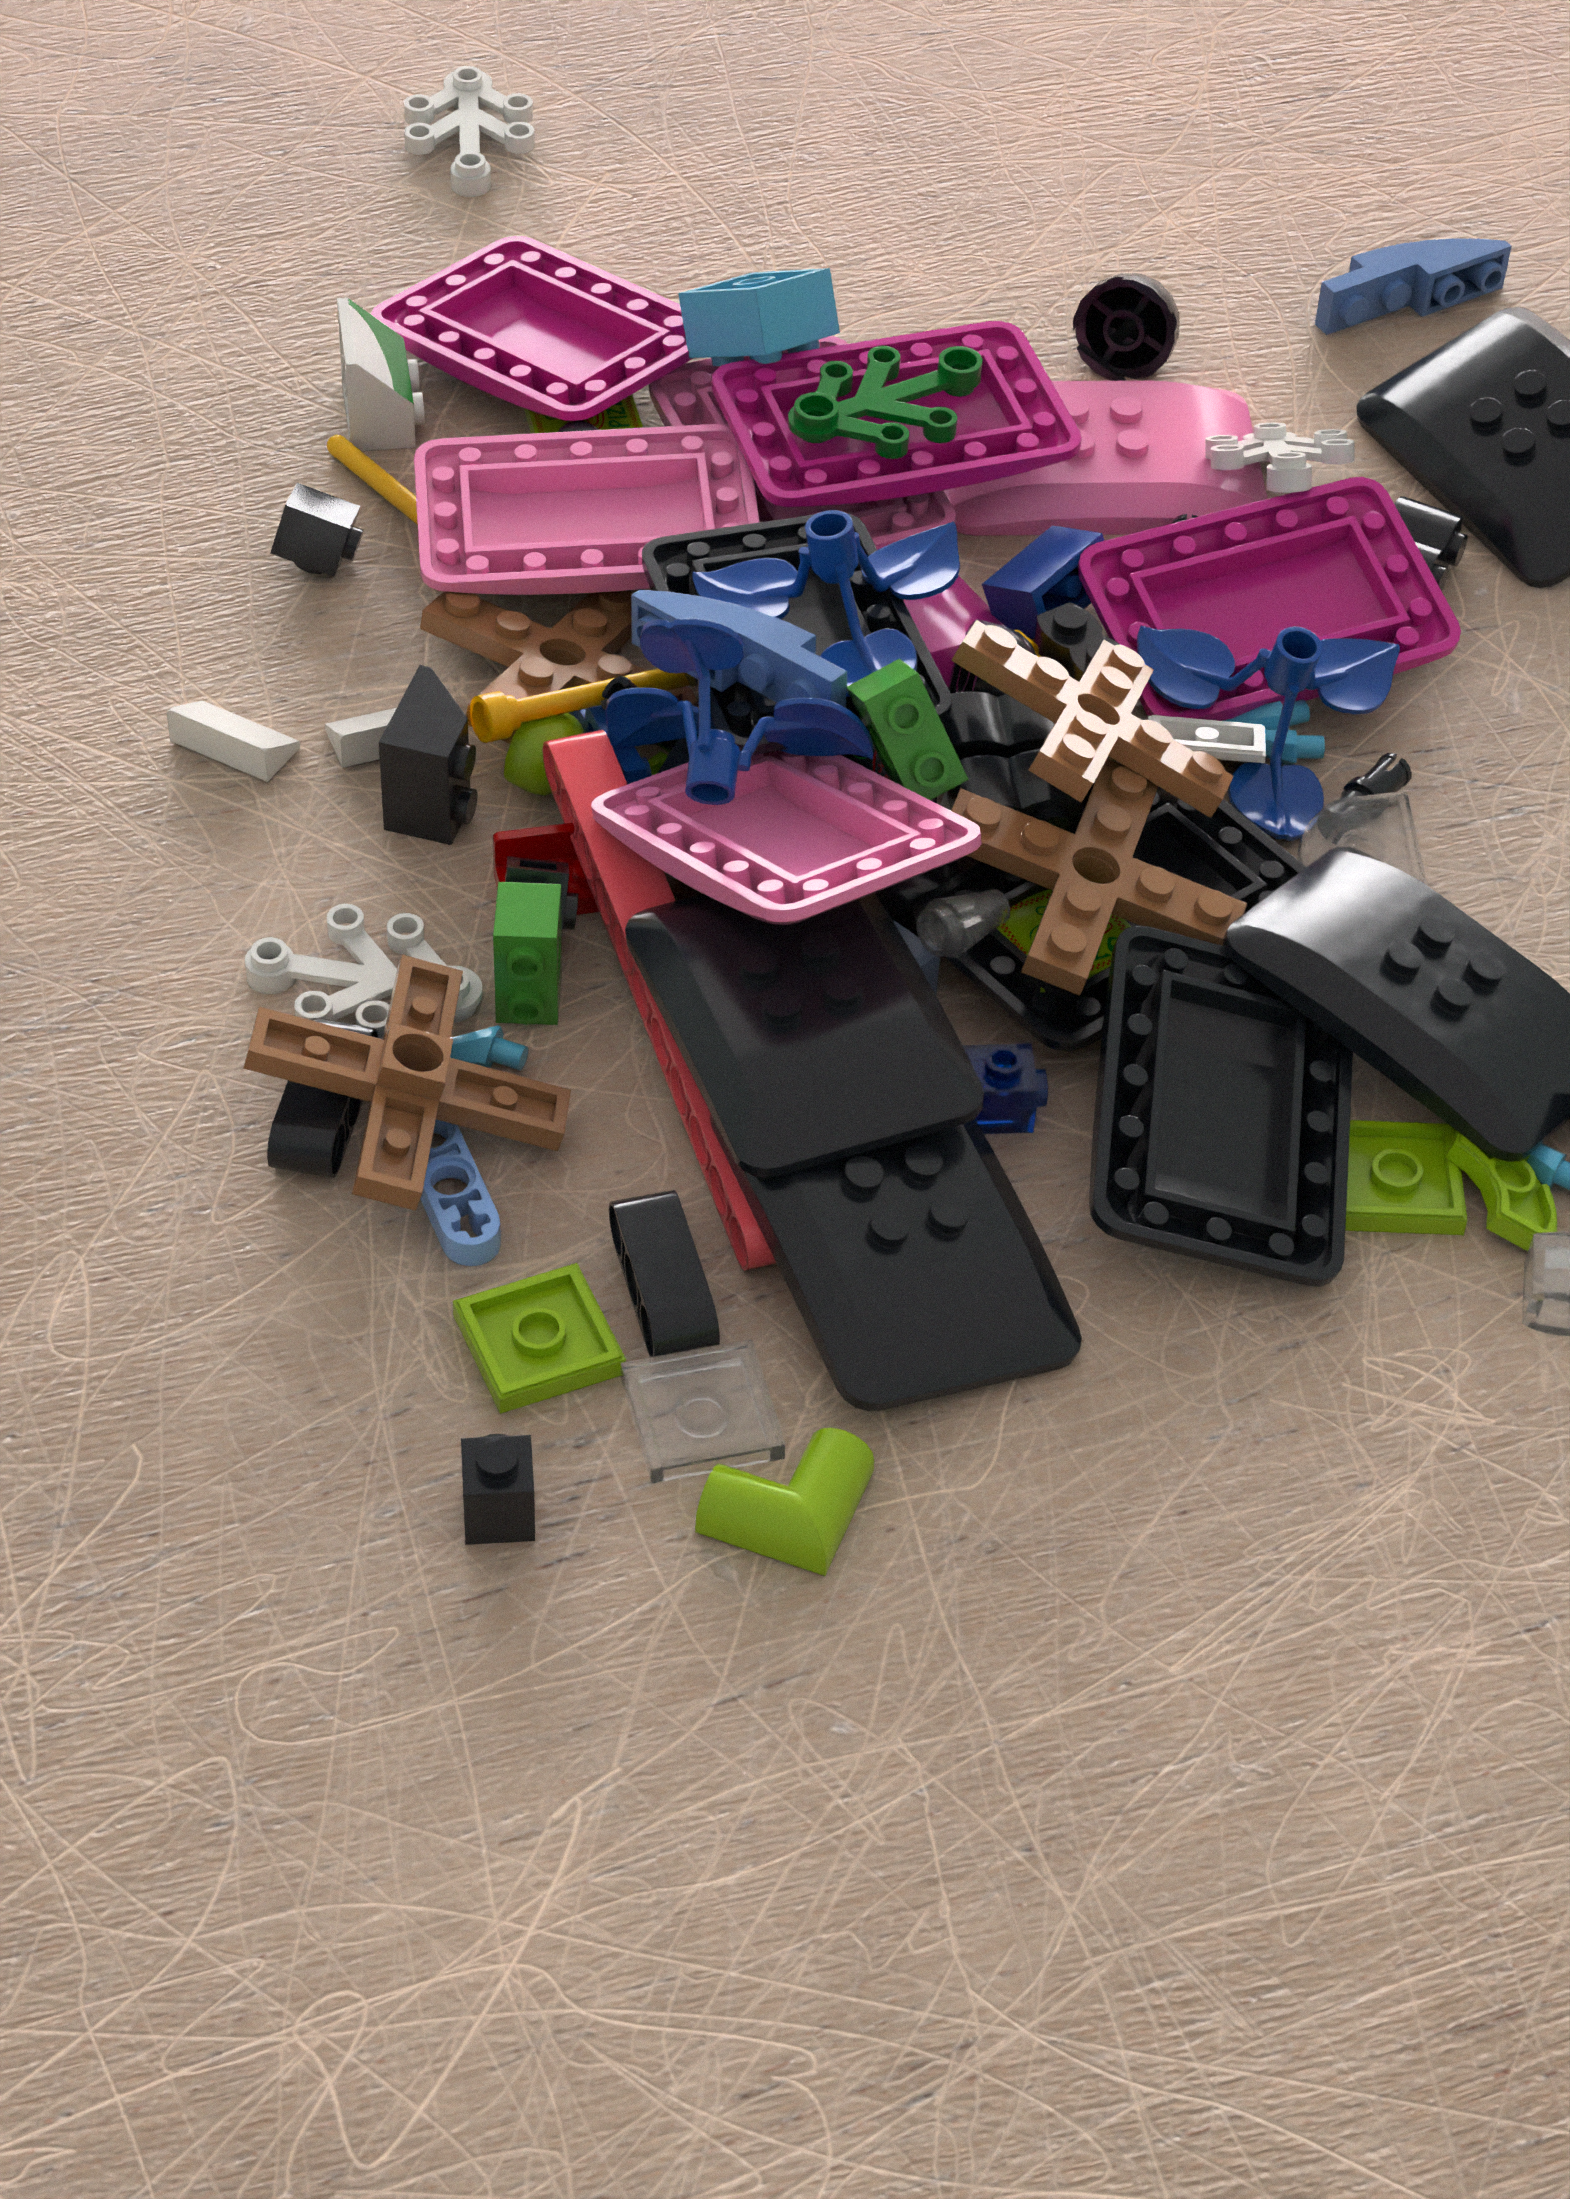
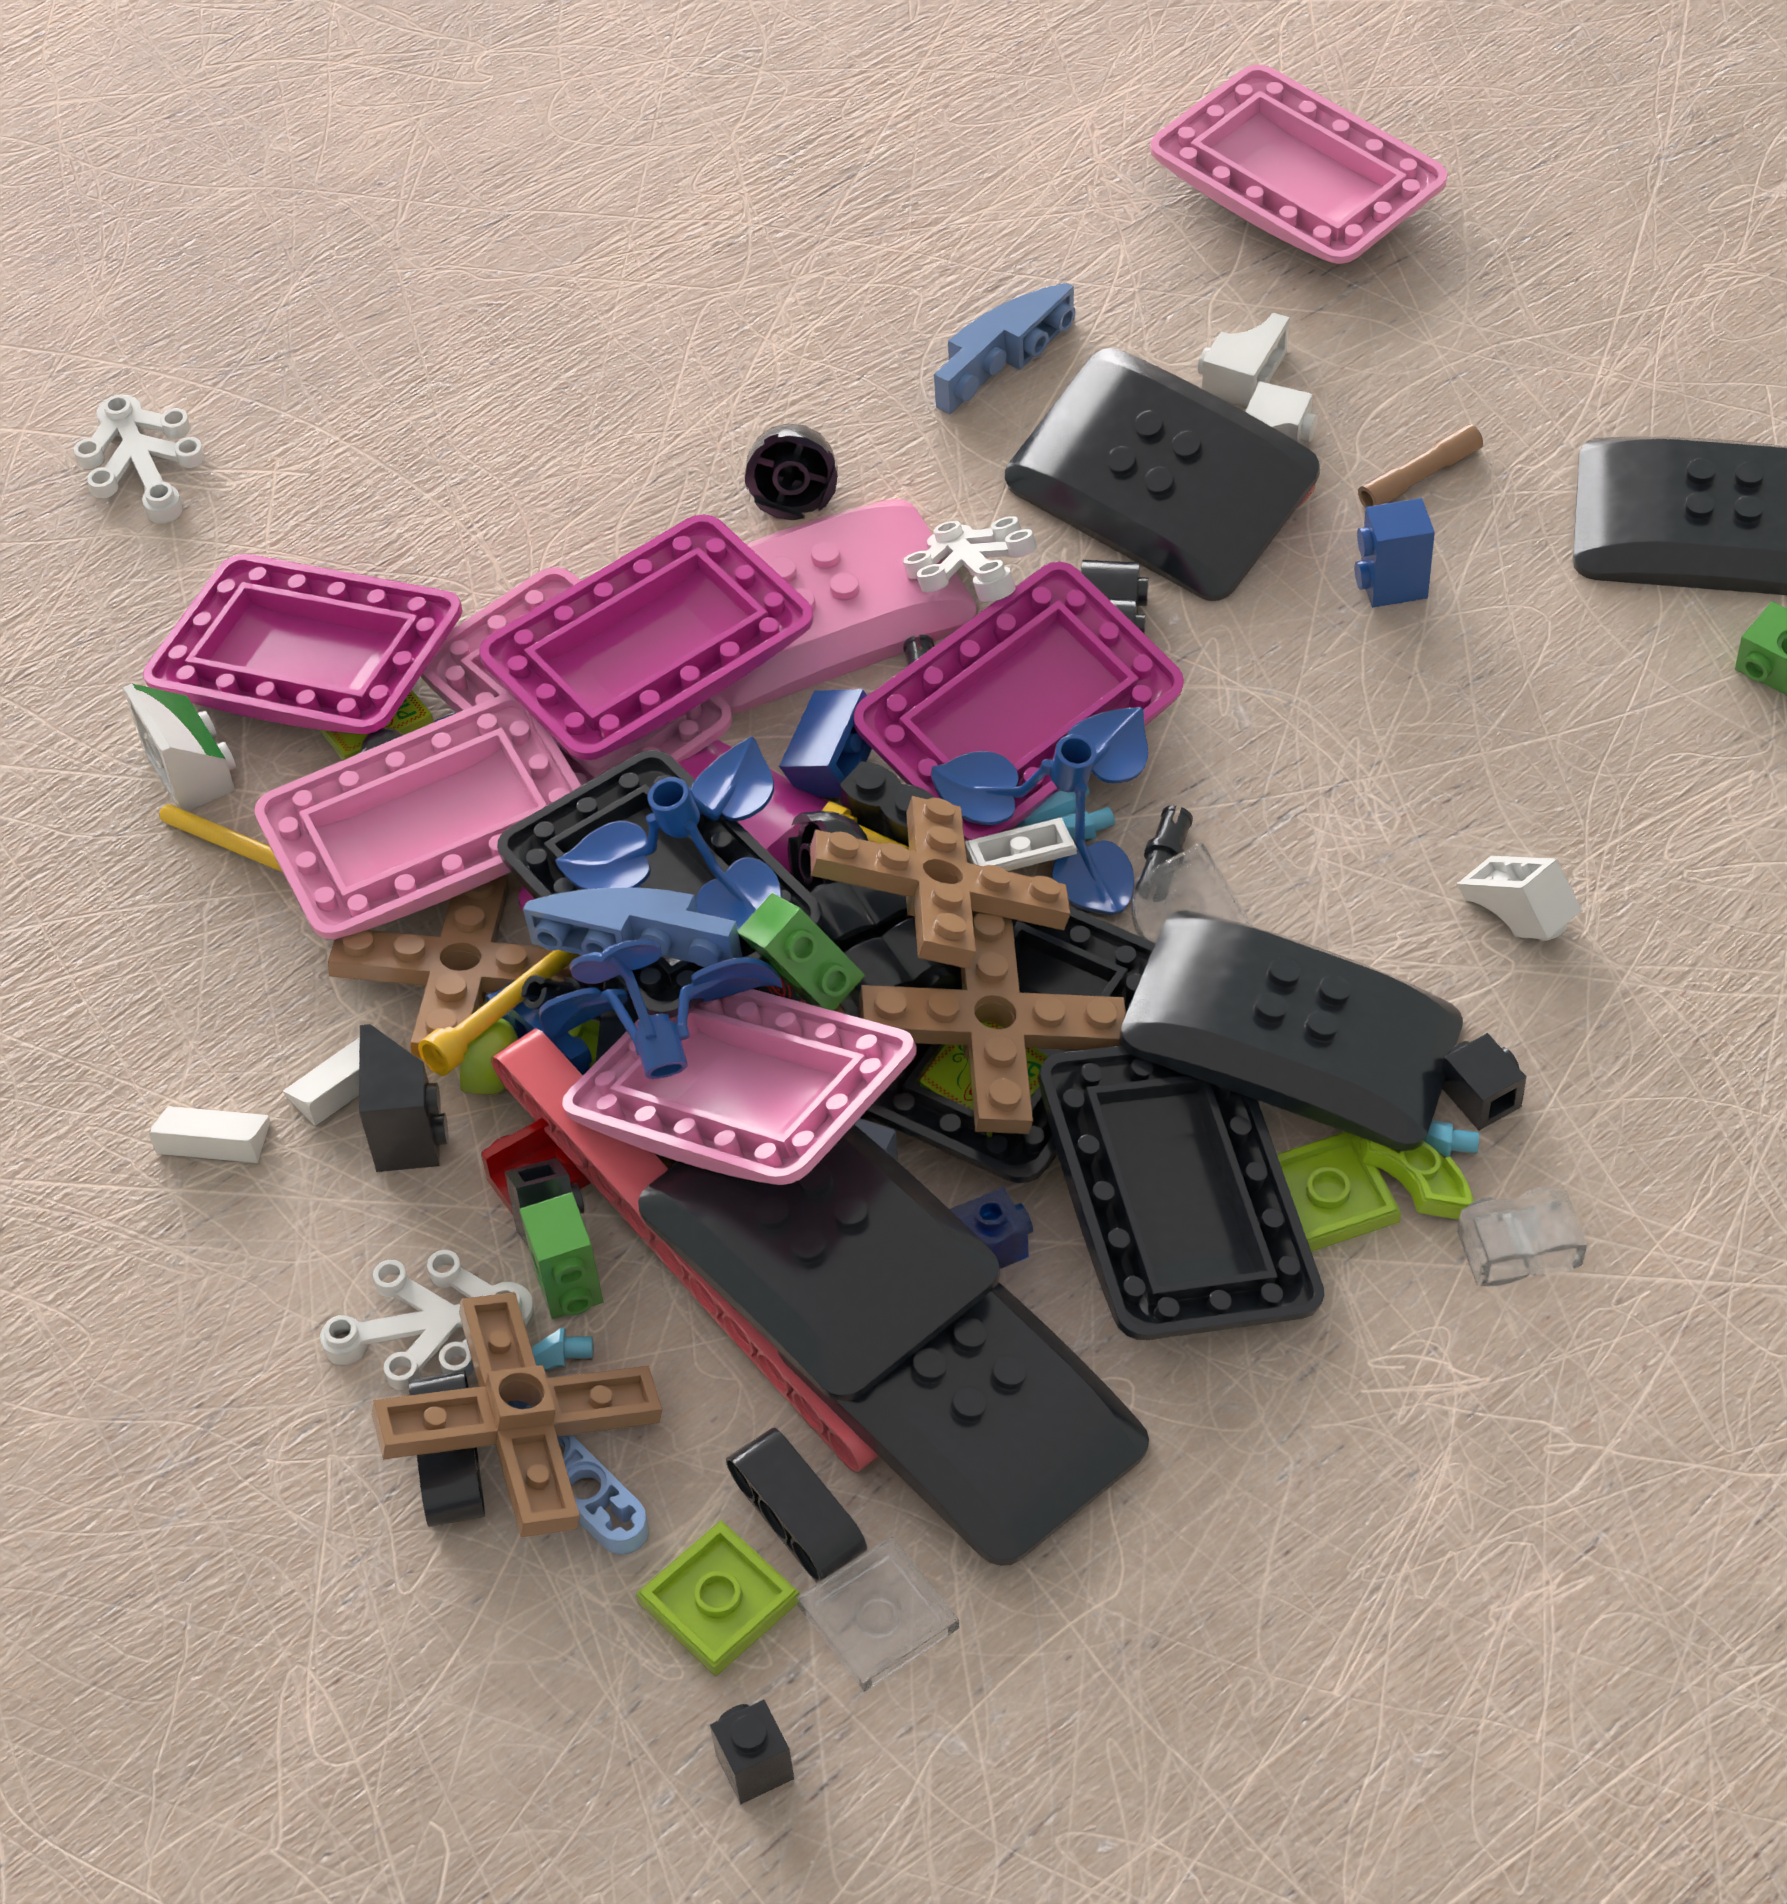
camera: 15 degrees left, 5 degrees up
black brick [270,483,364,577] -> none
medium azure brick [678,268,840,366] -> none
lime brick [695,1427,875,1576] -> none
green plant [788,346,983,459] -> none
clear cone [917,888,1010,958] -> none

